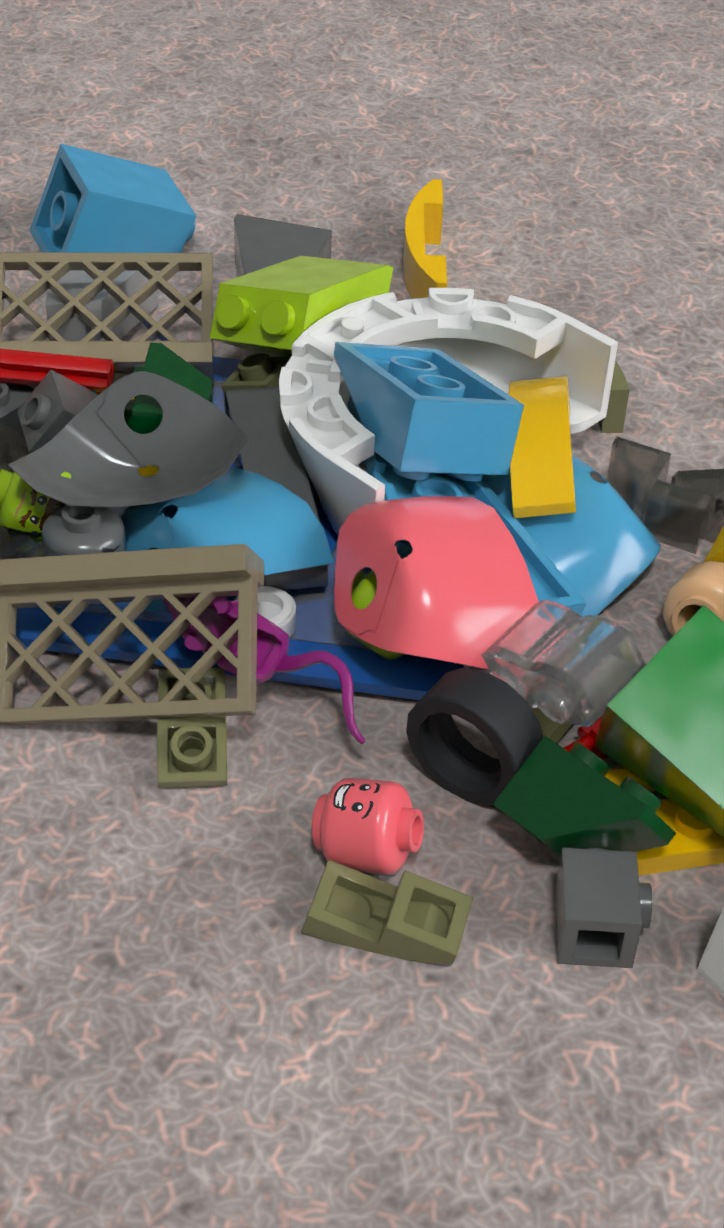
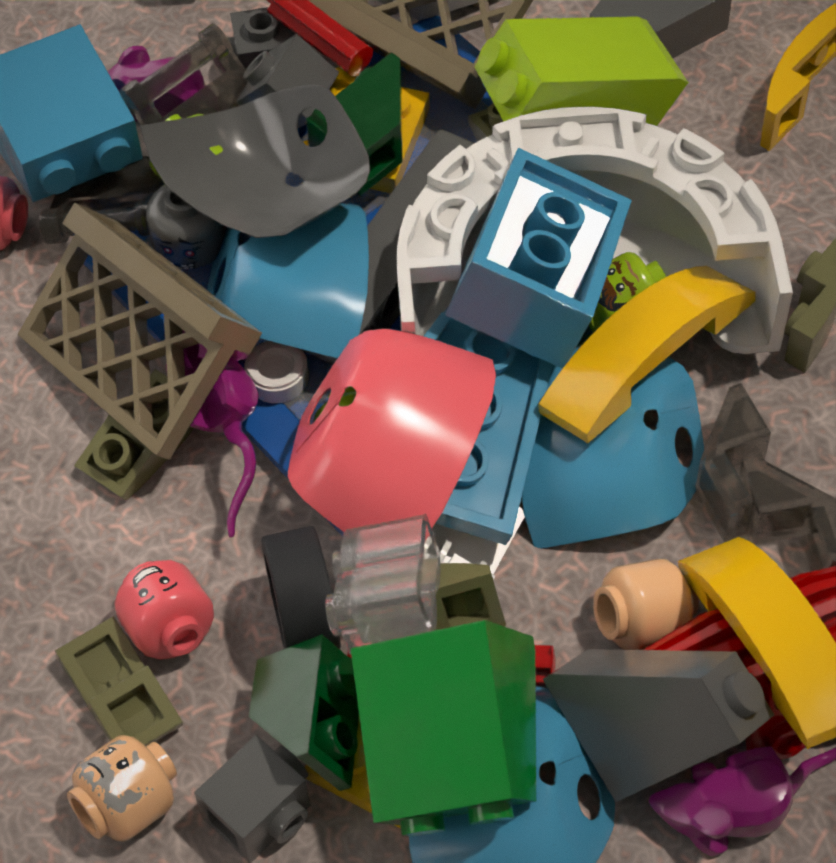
camera: 45 degrees right, 15 degrees up
none -> light nougat head [67,735,177,842]

